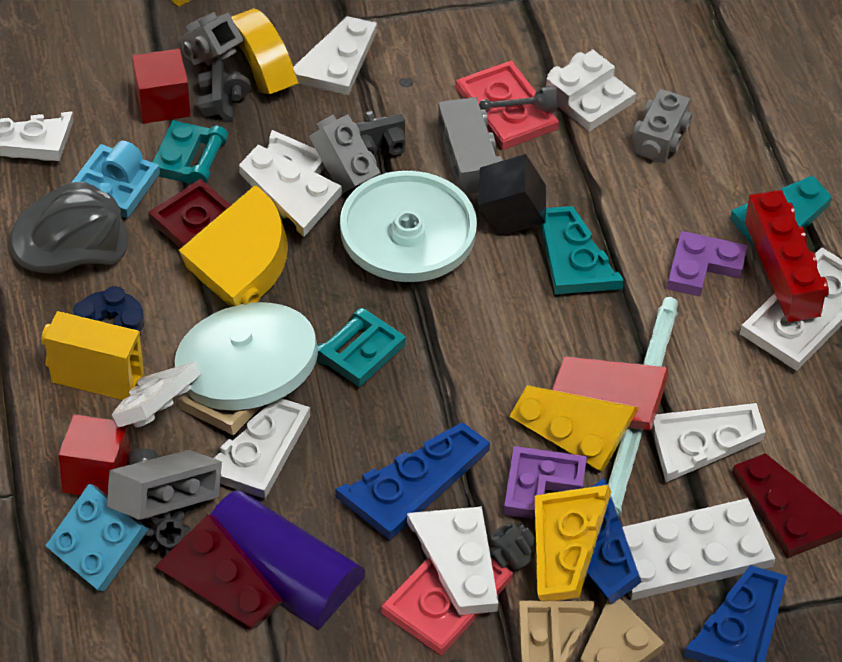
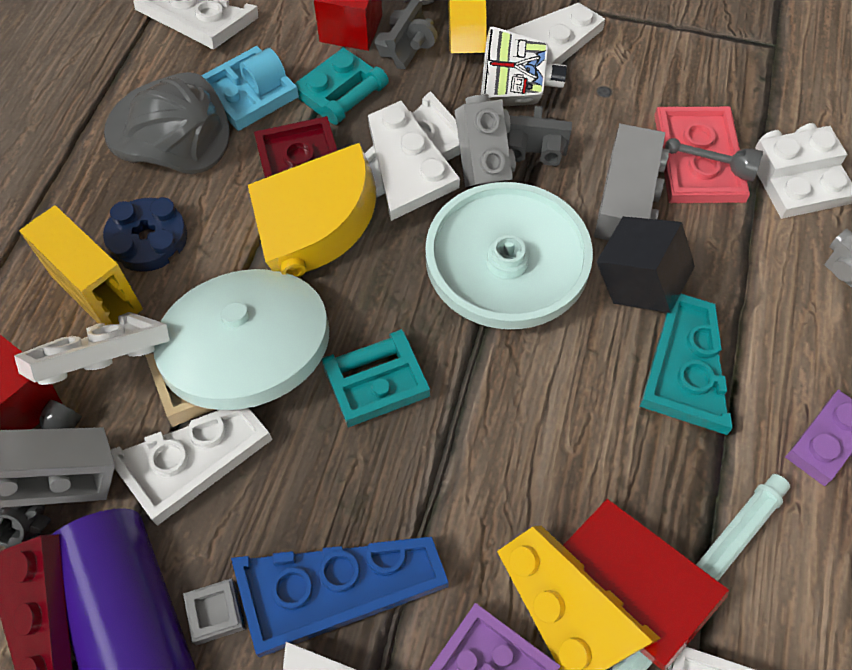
camera: 30 degrees right, 10 degrees up
none -> light grey tile [183,578,245,646]
none -> torso [481,27,567,106]

